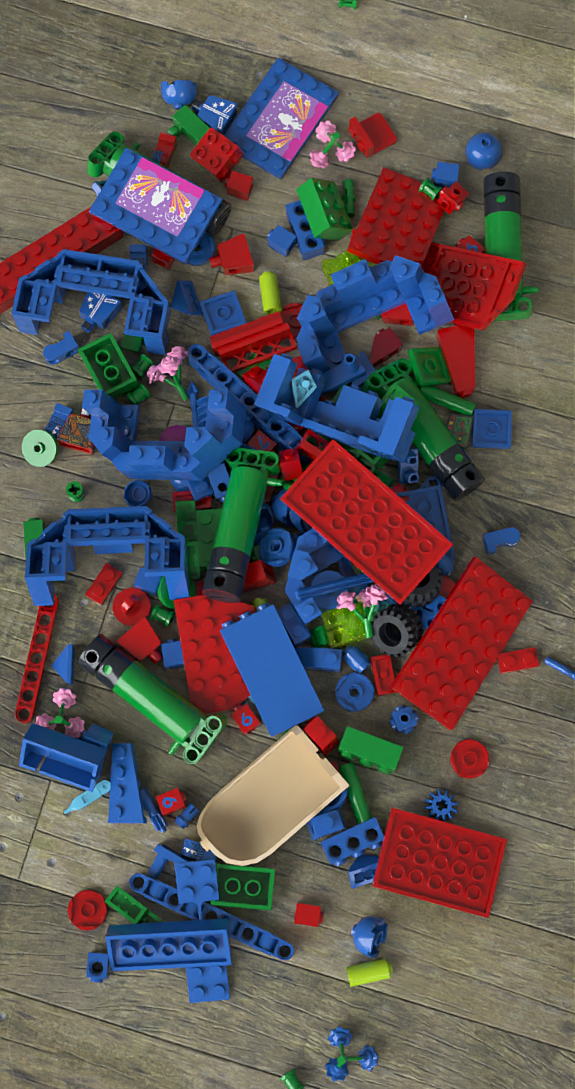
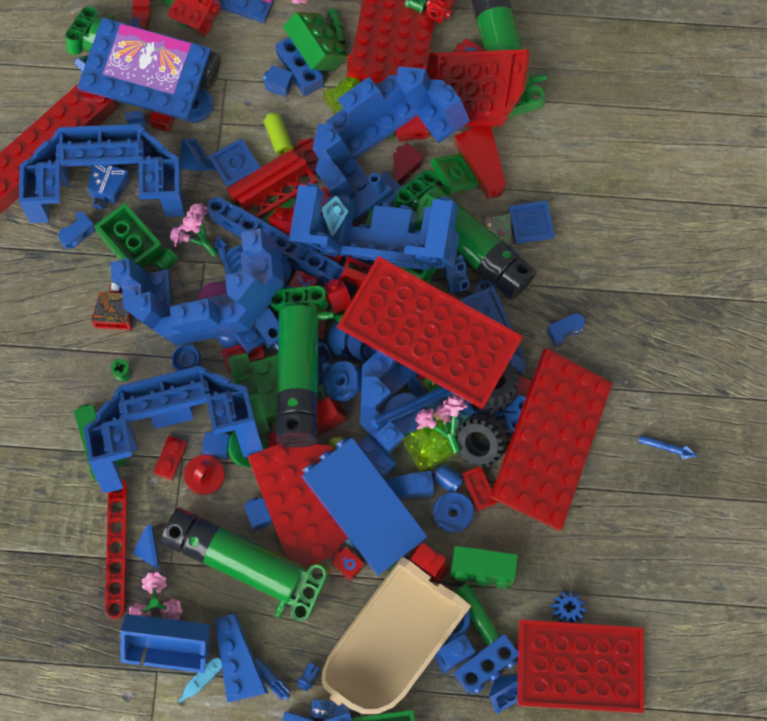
camera: 15 degrees left, 5 degrees down
plate [22,429,59,467] -> none
blue leg [45,403,75,440] -> none
blue brick [81,724,114,754] -> none
red torso [117,616,163,664] -> none
green tile [120,334,143,354] -> none
green bush [130,354,154,379] -> none
green bush [150,604,175,627] -> none
red brick [156,788,188,817] -> none
red torso [209,233,254,275] -> none
red brick [225,171,254,201] -> none
green tile [309,625,331,648] -> none
blue brick [389,705,419,735] -> none
green piece [420,385,476,416] -> none
red tile [450,739,490,779] -> none
red plate [497,647,539,674] -> none

